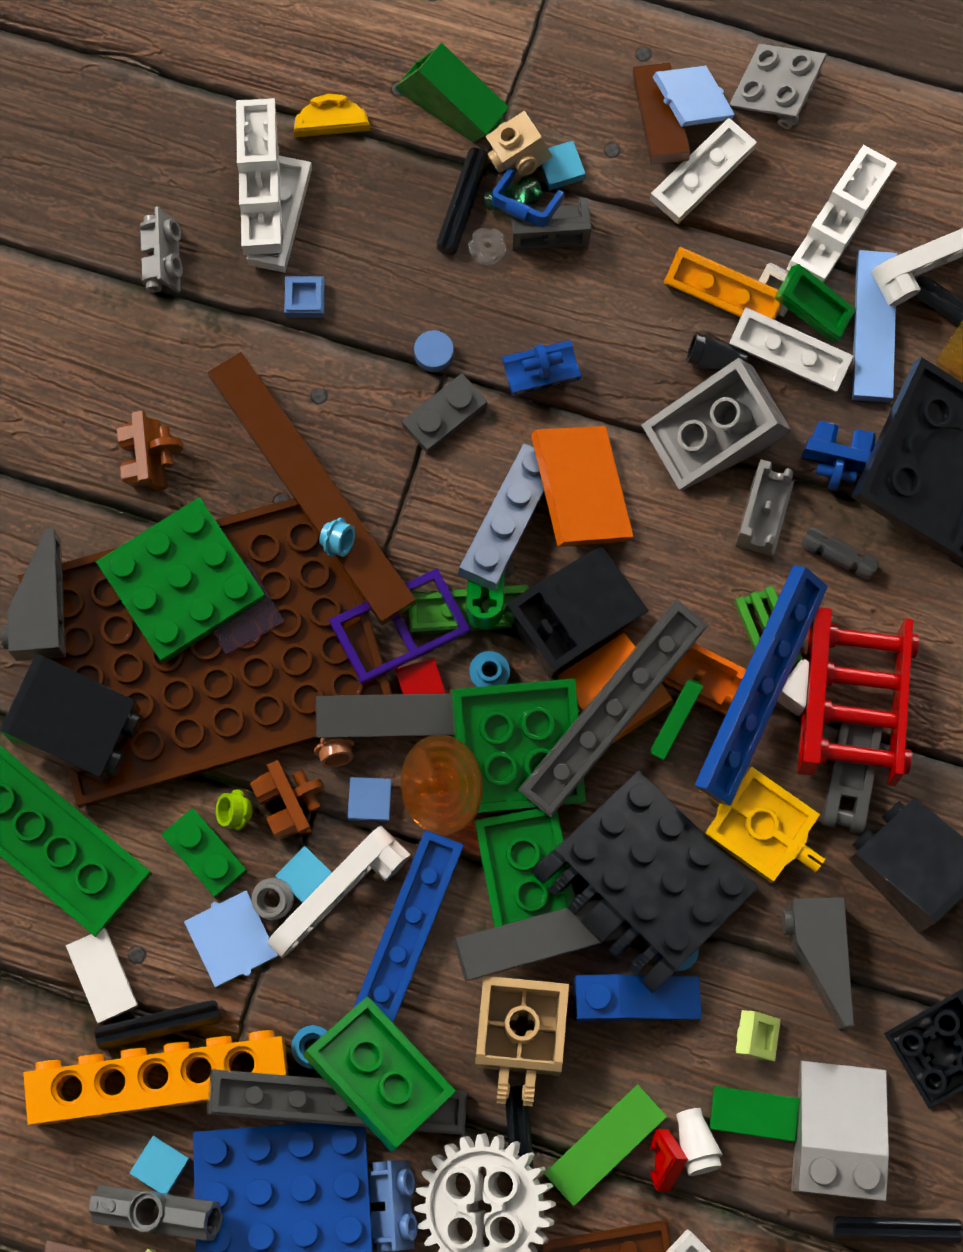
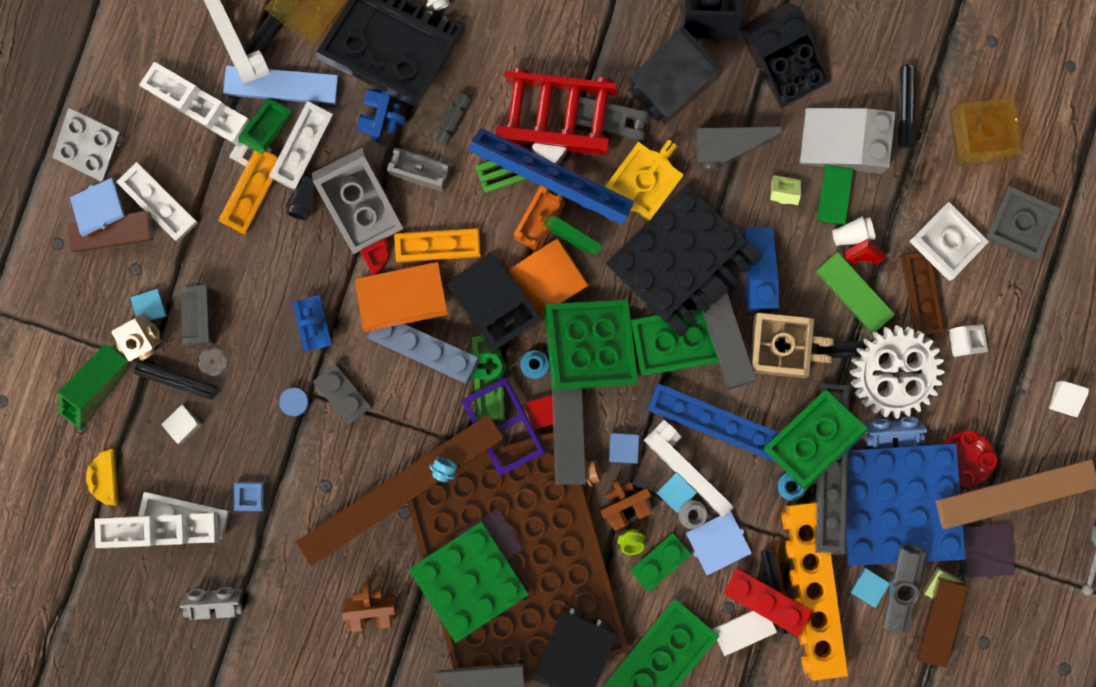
camera: 90 degrees left, 10 degrees up
clear orange shield [401,735,483,835] -> none
clear green arm [485,177,542,211] -> none
blue piece [492,168,565,226] -> none
dark grey tile [517,599,708,817] -> none
none -> white slope [161,405,202,445]
none -> red tile [360,238,389,275]
none -> light orange tile [394,228,481,263]
none -> red plate [723,568,814,637]

